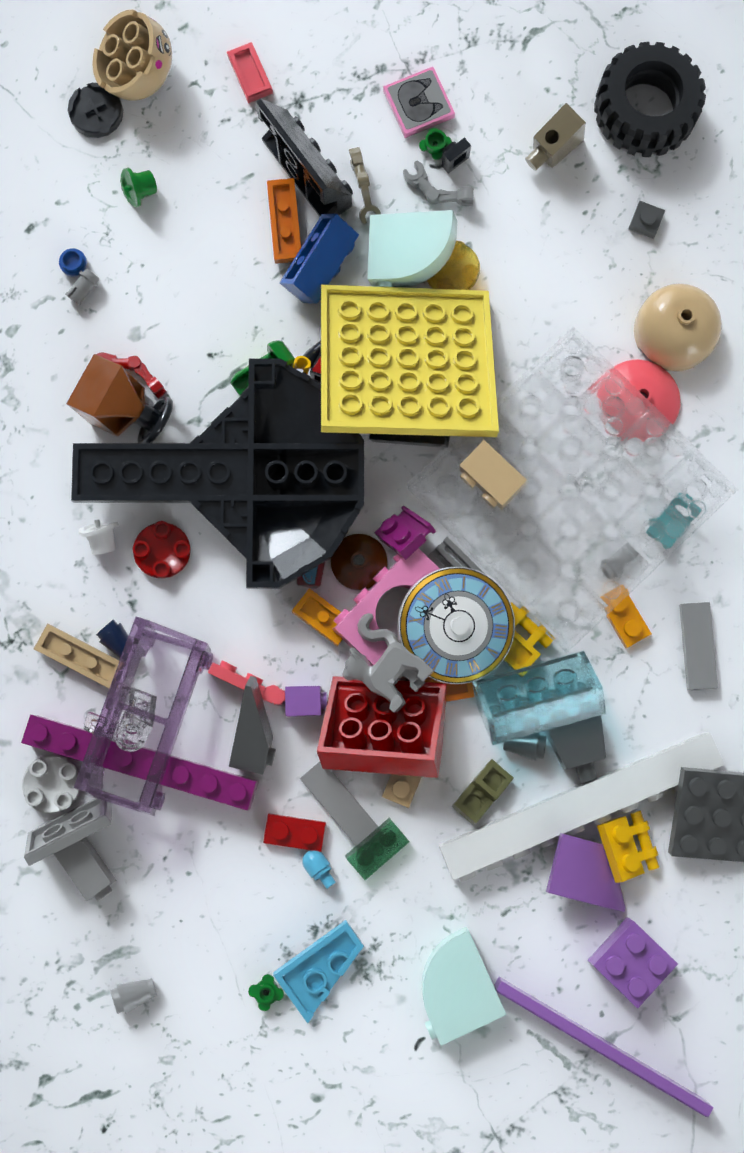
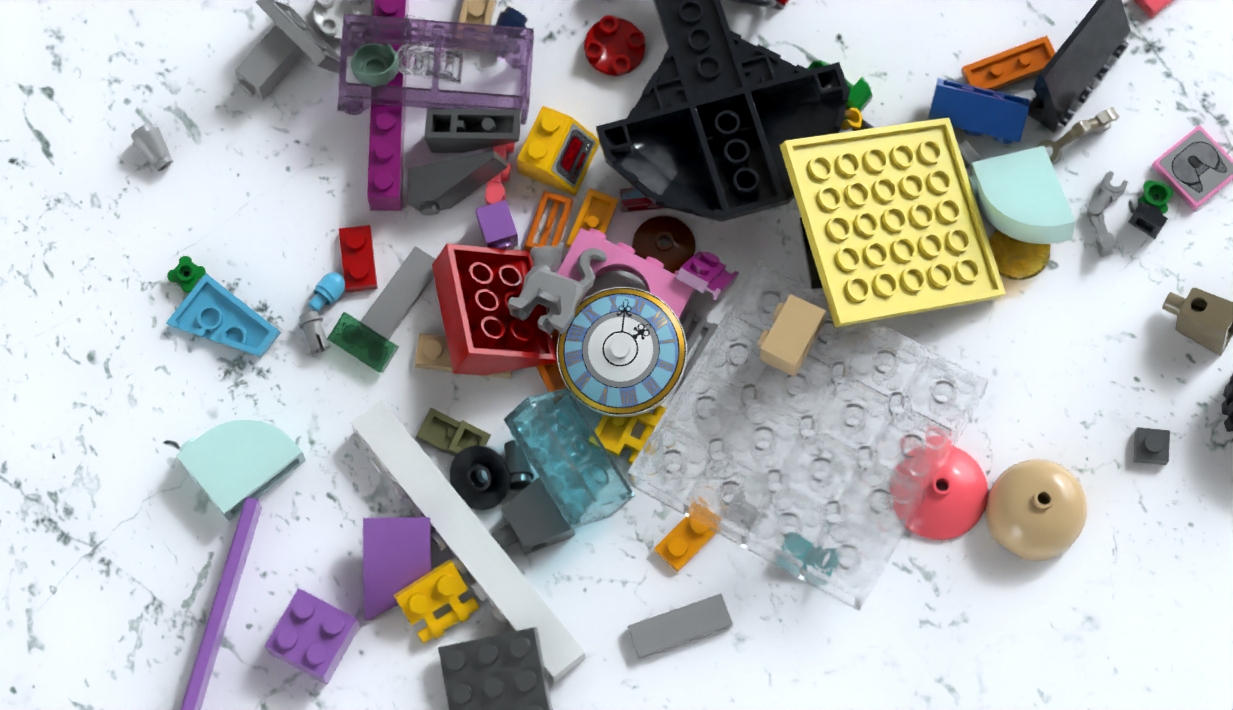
camera: 75 degrees right, 10 degrees down
none -> light grey pin [298,311,331,354]
none -> sand green hair [351,42,399,87]
none -> dark grey slope [424,109,522,153]
none -> black dish [450,445,510,510]
none -> yellow slope [517,105,600,196]
none -> orange tile [524,190,574,251]
none -> light grey plate [958,140,982,168]

